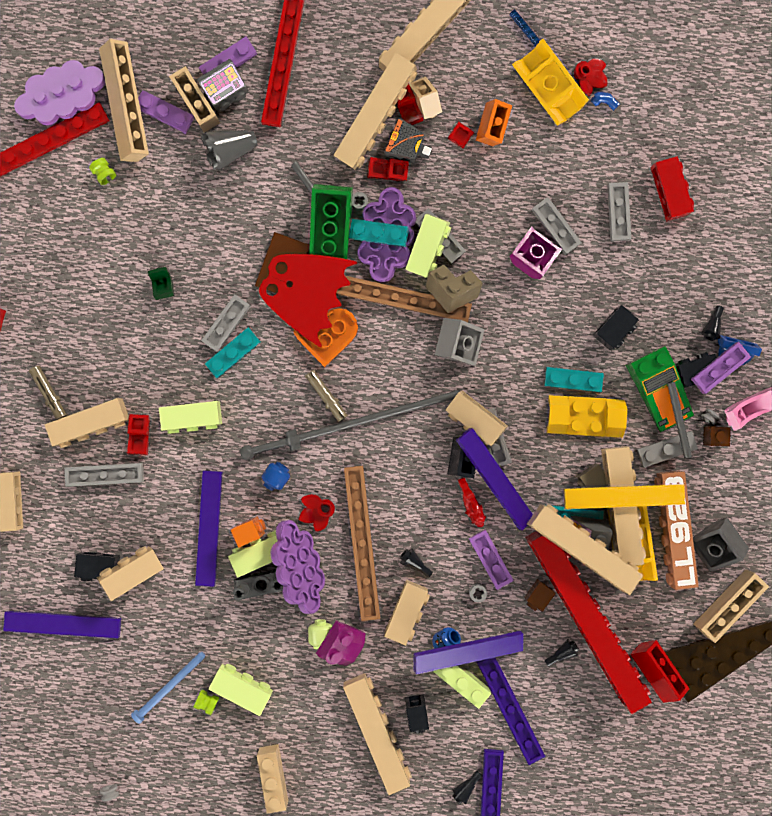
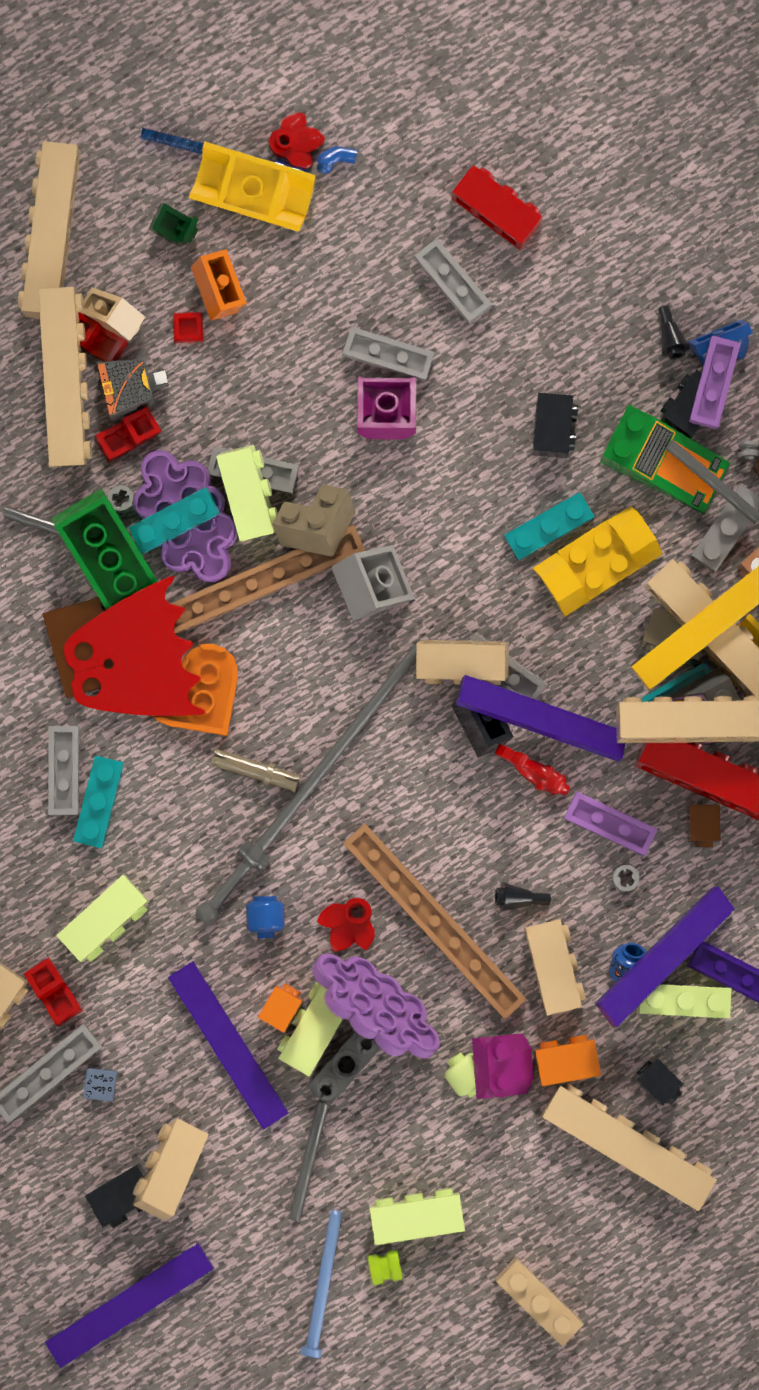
camera: 30 degrees left, 5 degrees down
none -> sand blue tile [83,1068,118,1102]
none -> dark green bracket [148,203,199,246]
none -> dark grey bar [288,1101,328,1222]
none -> orange brick [534,1034,601,1086]

